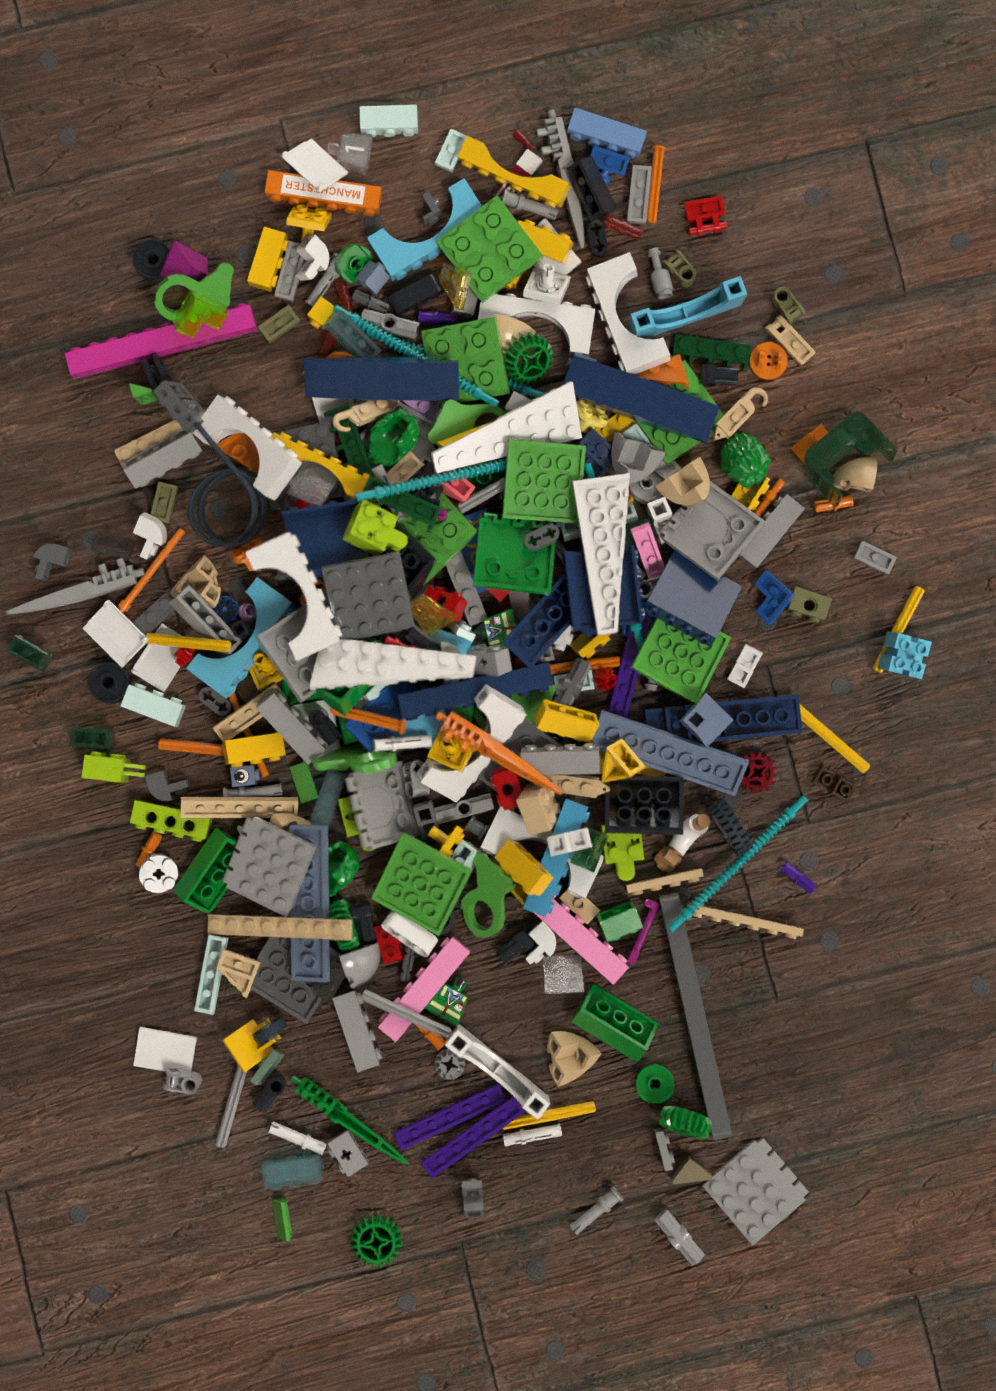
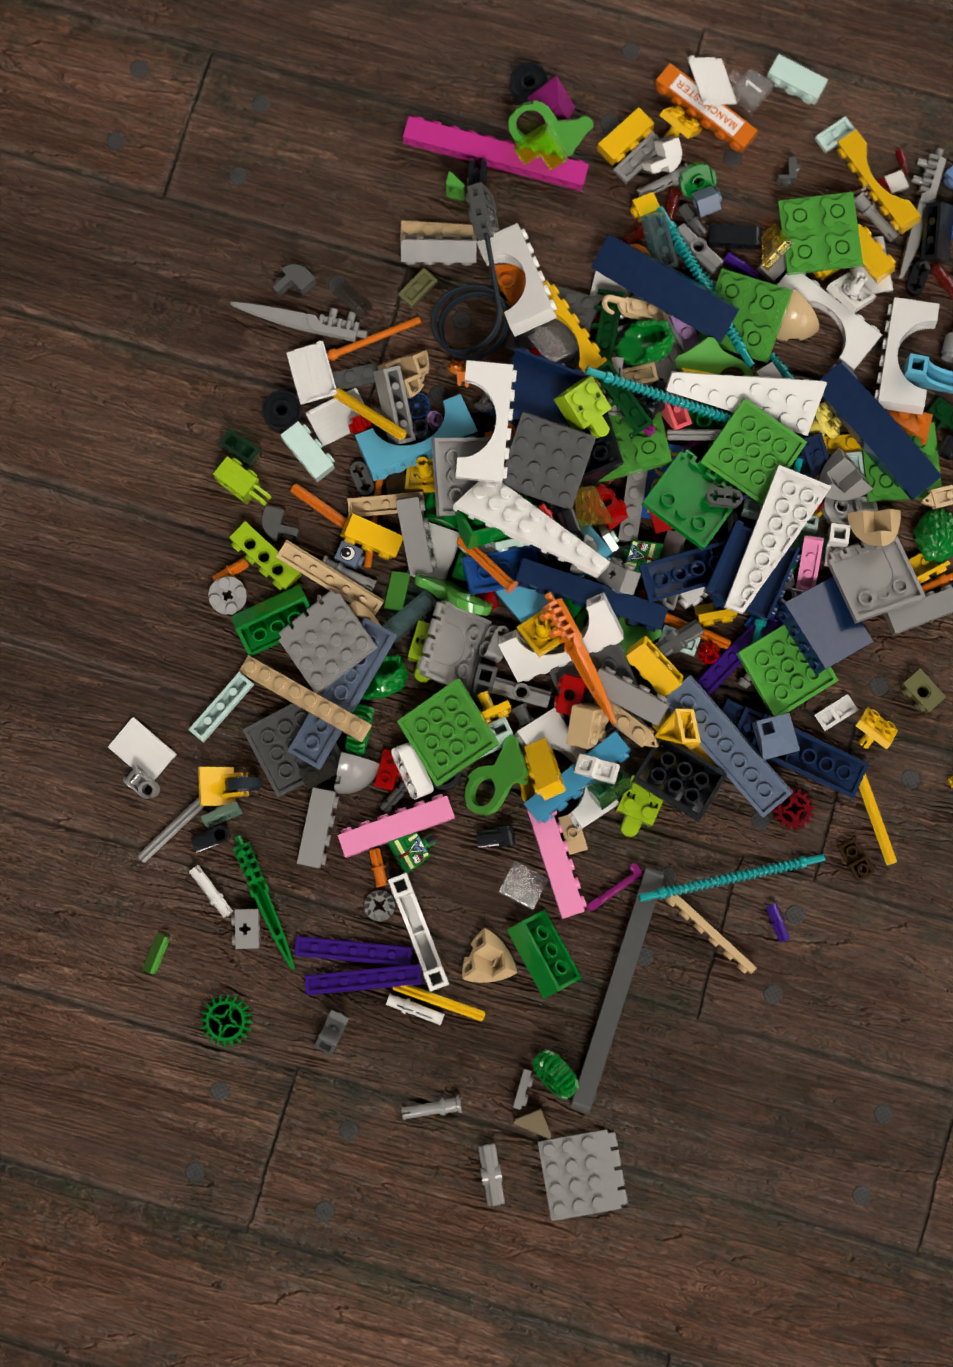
camera: 30 degrees right, 5 degrees down
clear green brick [6,635,54,672] -> none
white brick [133,512,167,560] -> none
tan wing [217,949,260,998] -> none
olive plate [258,305,301,343] -> none
clear light blue brick [261,1153,324,1191] -> none
black piece [308,709,342,746] -> none
black piece [350,902,376,943] -> none
light grey axle [361,990,451,1039] -> none
medium azure arch [367,178,482,281] -> none
white pin [372,734,432,752] -> none
green gear [504,332,554,384] -> none
white brick [525,920,556,965] -> none
brick [596,901,643,942] -> none
tan plate [625,868,703,895] -> none
green plate [635,1063,674,1104] -> none
piece [654,814,710,873] -> none
black wheel [708,799,753,856] -> none
blue plate [754,570,795,624] -> none
none -> yellow plate [856,707,898,749]

